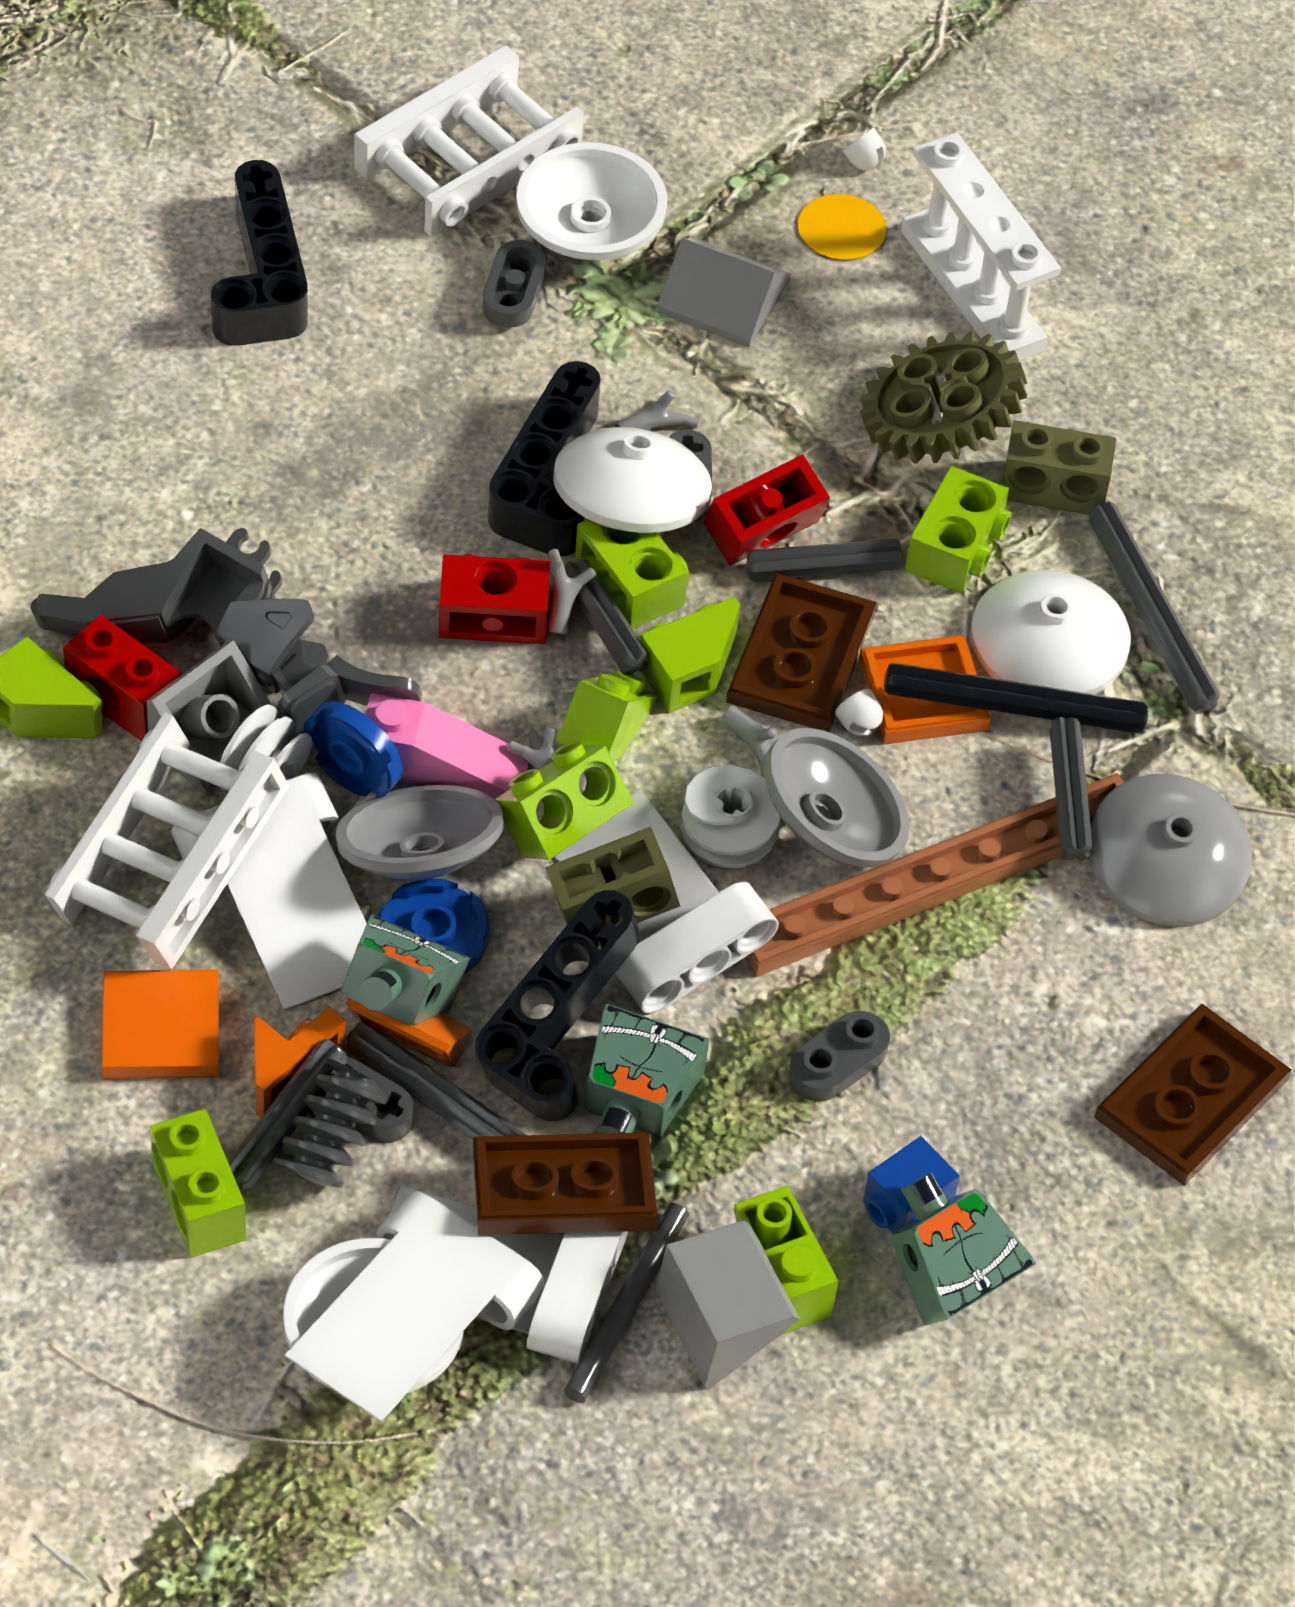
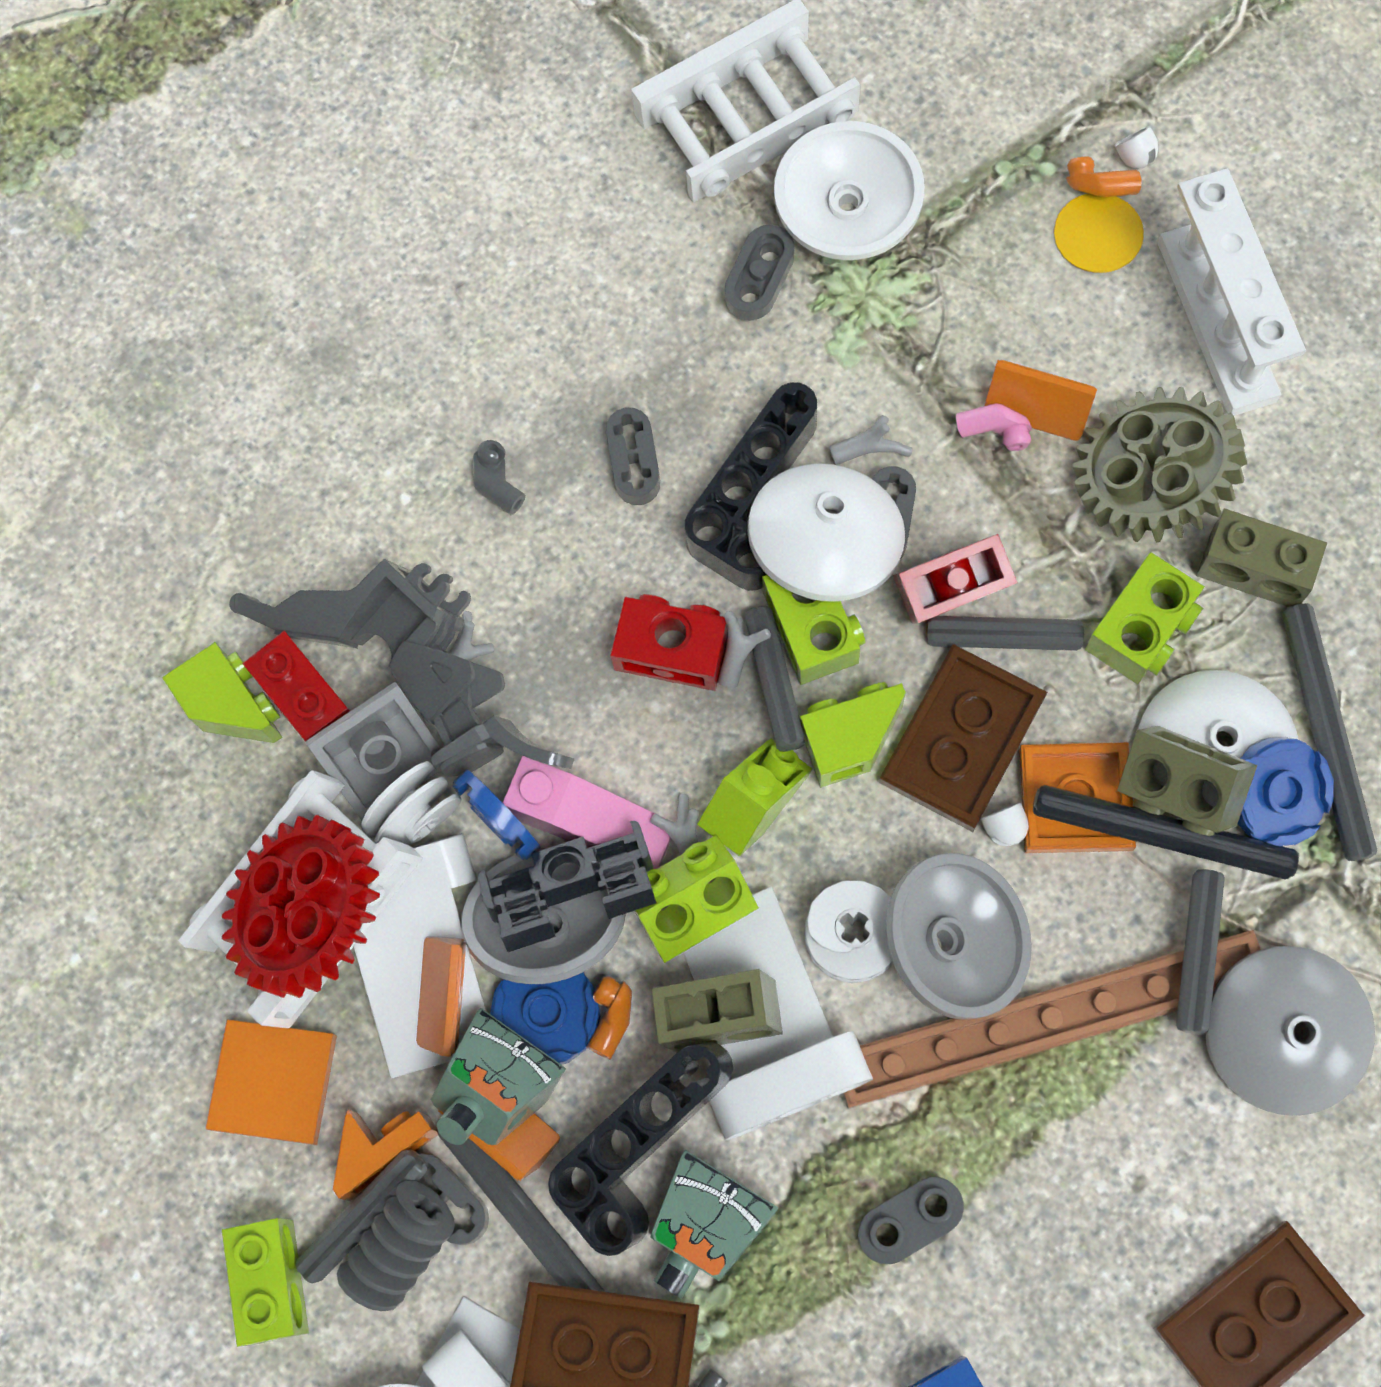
camera: 25 degrees right, 20 degrees up
black beam [211,160,308,346] -> none
light grey slope [657,238,790,348] -> none
light grey bar [721,706,778,779] -> none
none -> red gear [221,815,380,998]
none -> orange slope [416,937,466,1057]
none -> dark grey arm [472,440,526,515]
none -> black piece [478,821,657,952]
none -> orange arm [587,976,632,1060]
none -> dark grey beam [606,407,661,505]
none -> bright pink arm [956,404,1032,451]
none -> orange slope [984,360,1097,441]
none -> orange arm [1066,156,1142,197]
none -> olive brick [1117,726,1258,836]
none -> tile [1237,737,1334,846]

